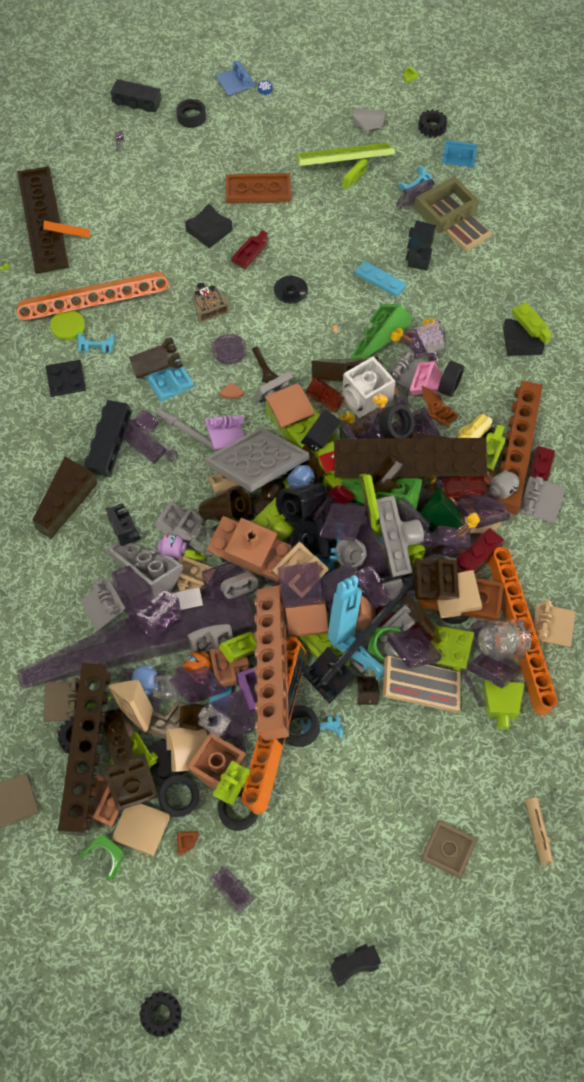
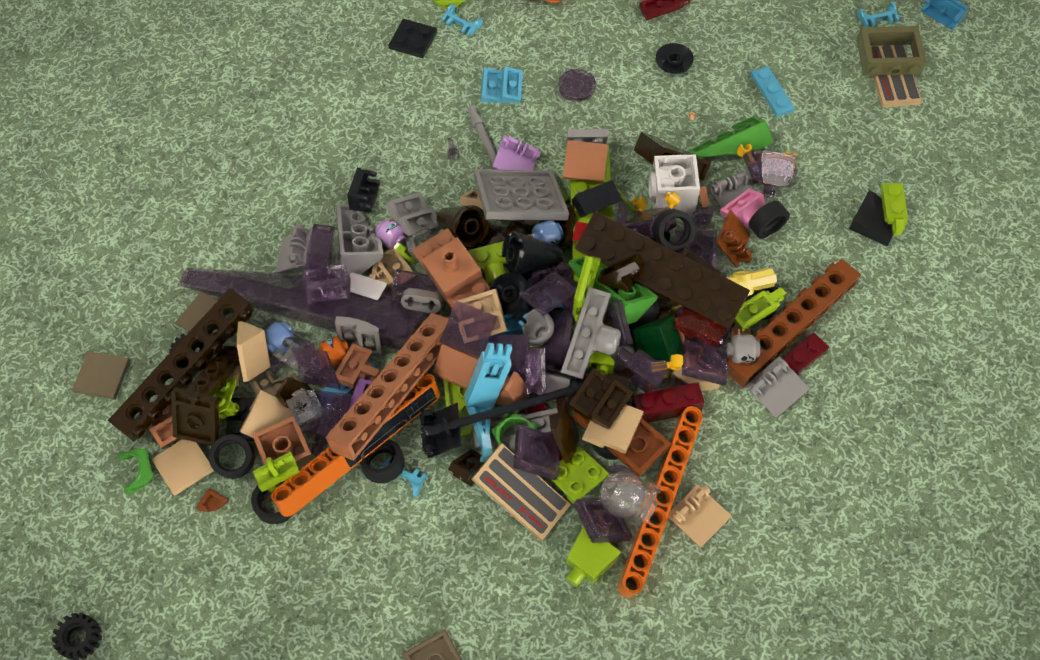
camera: 35 degrees right, 0 degrees up
dark brown wedge [33,456,97,539] -> none
black brick [84,400,133,478] -> none
clear purple plate [123,410,166,464] -> none
dark brown flag [129,337,183,379] -> none
dark tan torso [192,283,230,323] -> none
hinge [209,865,255,915] -> none
lime hinge [218,631,257,663] -> none
nougat tile [219,382,244,399] -> none
dark brown piece [252,346,279,384] -> none
clear red slope [306,377,345,413] -> none
dark red tile [328,484,355,505] -> none
tile [396,179,435,210] -> none
black arch [406,220,436,271] -> none
hinge [460,670,485,707] -> none

